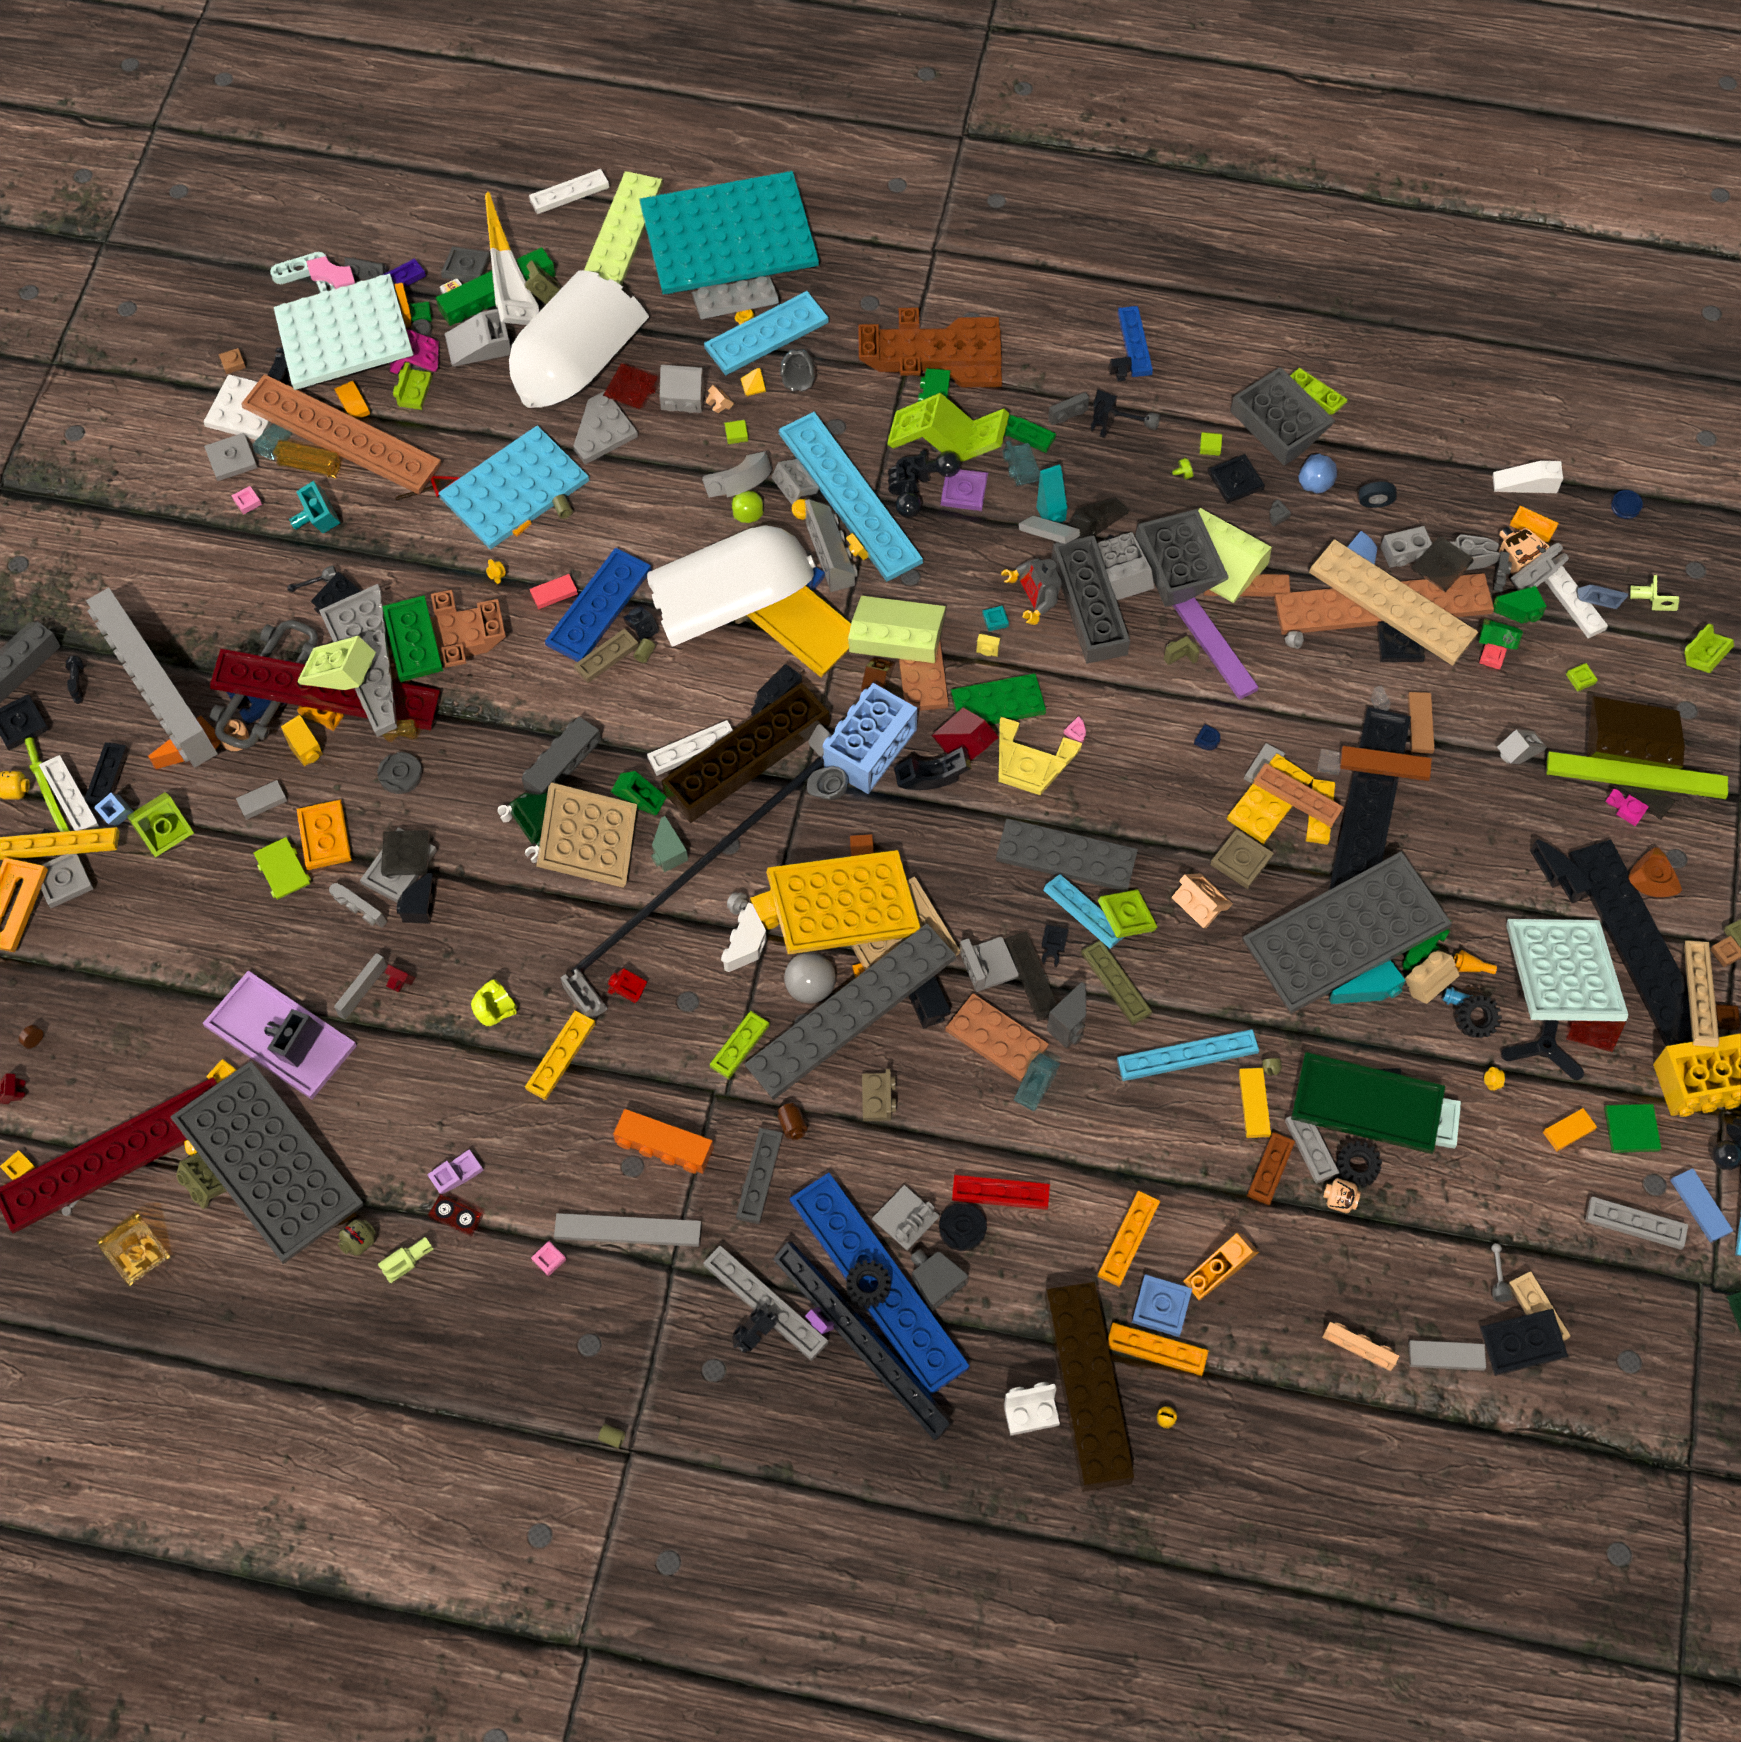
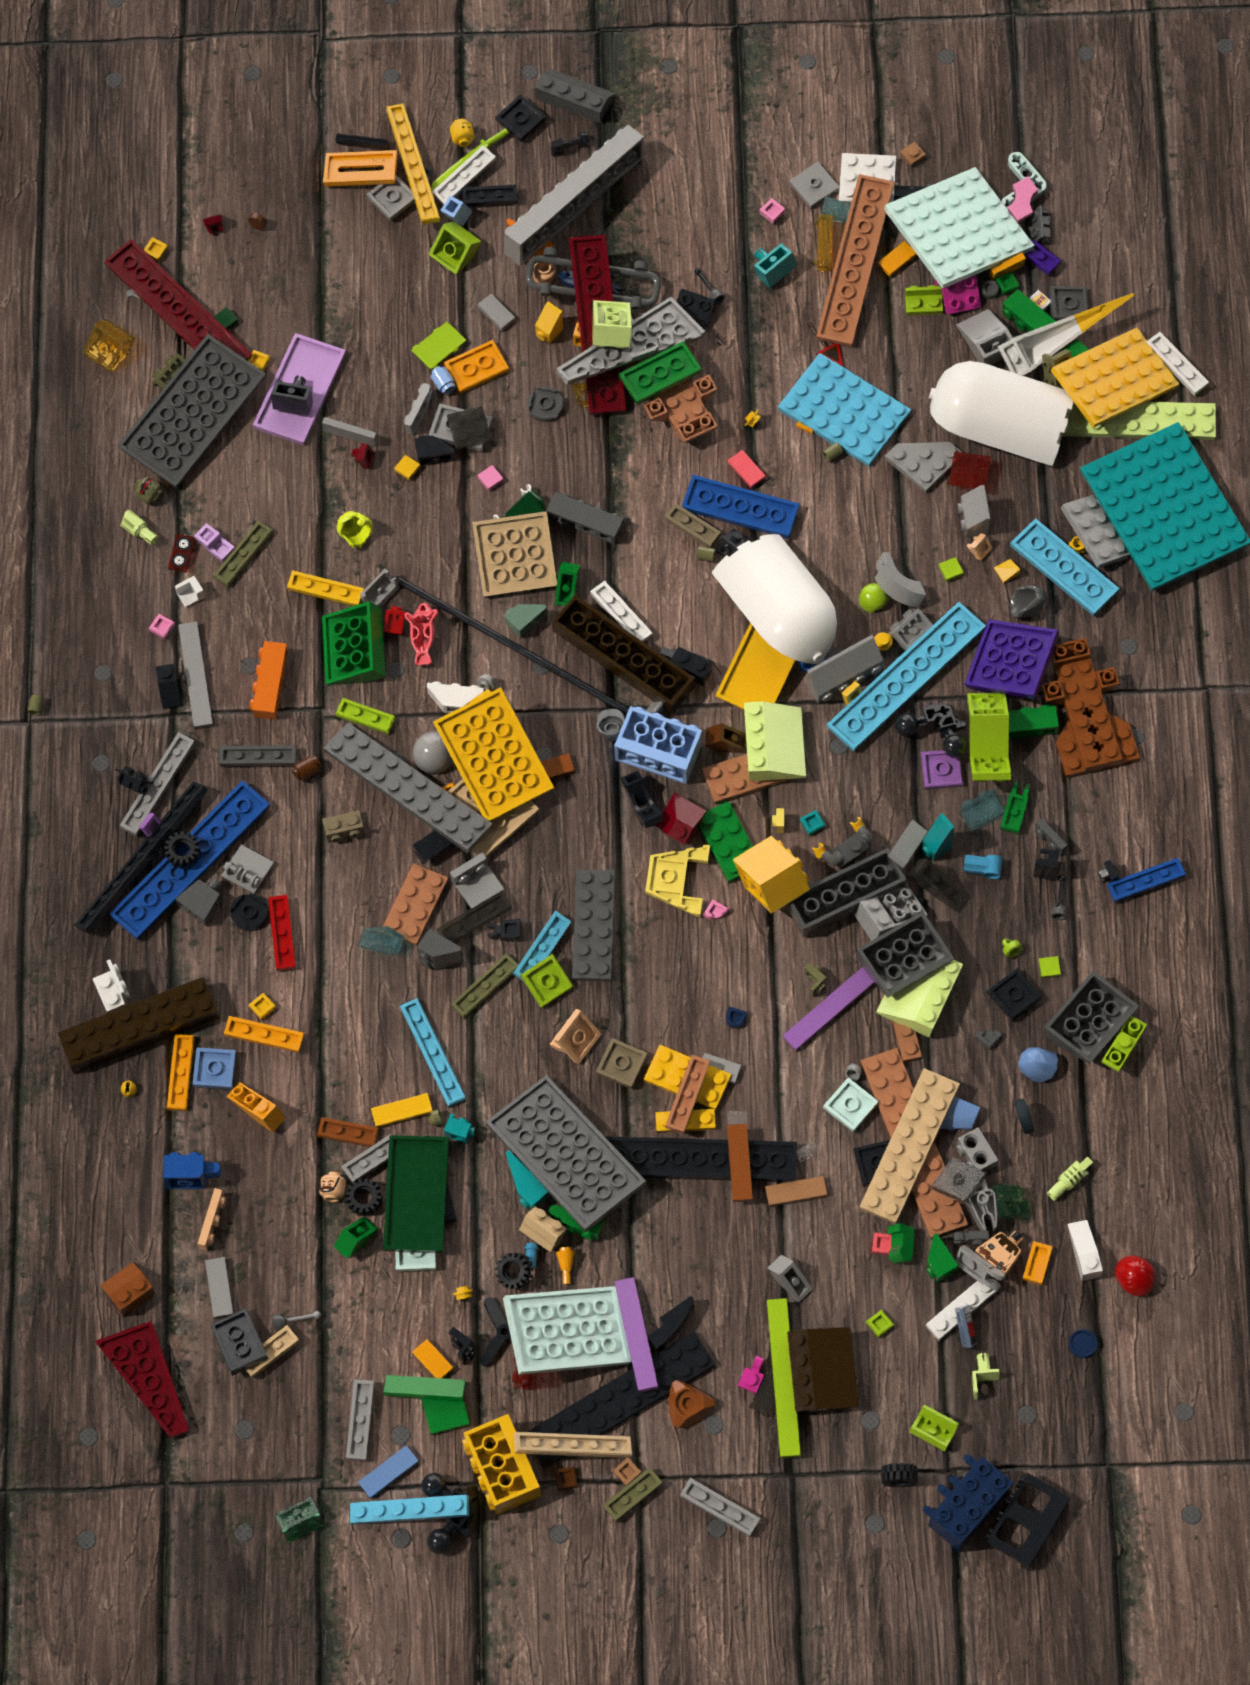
camera: 80 degrees right, 5 degrees up
none -> dark red wing [95,1320,190,1439]
none -> dark orange slope [100,1262,156,1317]
none -> black slope [155,663,182,710]
none -> blue hinge [163,1152,222,1189]
none -> white panel [175,576,205,608]
none -> olive tile [213,520,274,588]
none -> dark green tile [214,307,238,330]
none -> yellow tile [249,993,276,1020]
none -> green slope [322,601,385,686]
none -> green slope [333,1217,378,1259]
none -> tile [383,1375,466,1401]
none -> yellow tile [394,455,420,481]
none -> coral animal [404,603,439,666]
none -> light blue brick [430,366,456,395]
none -> teal brick [444,1113,476,1144]
none -> black bracket [448,1327,476,1365]
none -> bright pink tile [477,465,504,491]
none -> medium lavender tile [615,1277,658,1393]
none -> yellow container [733,836,810,914]
none -> light aqua plate [823,1078,879,1132]
none -> dark azure piece [963,855,1003,879]
none -> dark purple plate [965,619,1060,699]
none -> clear green plate [993,1183,1031,1220]
none -> yellowish green hinge [1047,1157,1093,1201]
none -> yellow plate [1051,328,1179,428]
none -> red piece [1114,1255,1155,1297]

